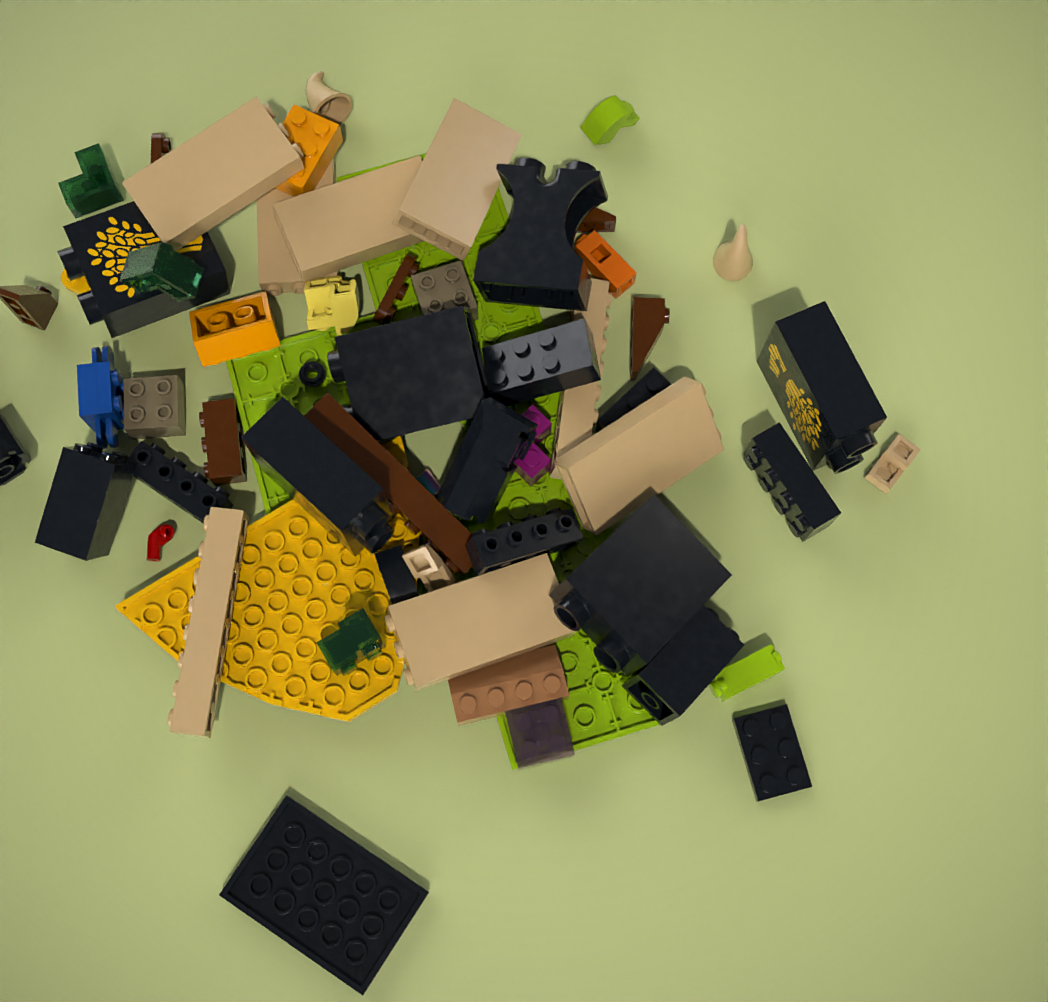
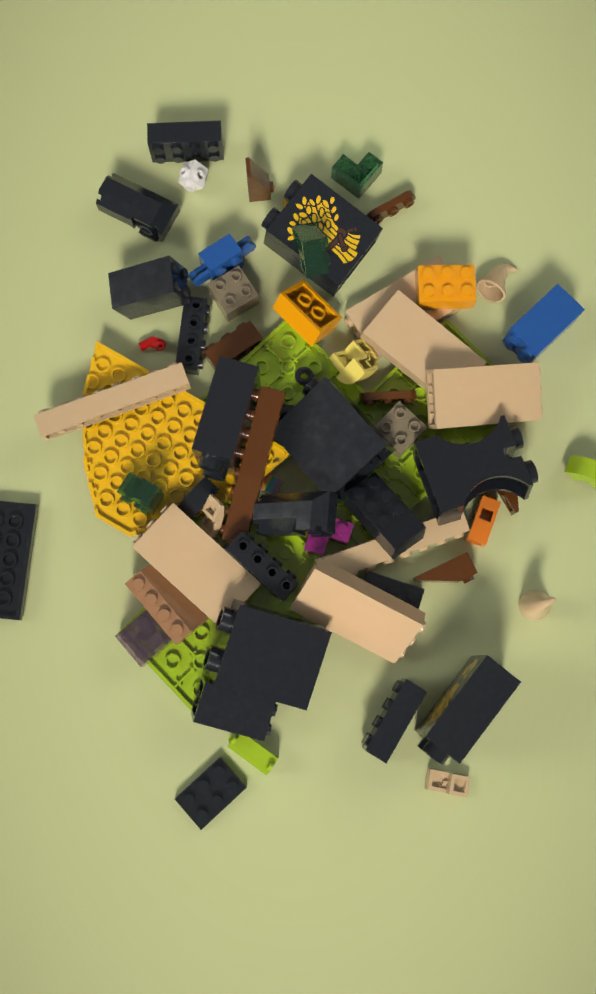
camera: 60 degrees right, 5 degrees up
tan brick [122,96,304,254] -> none
none -> blue brick [502,284,585,363]

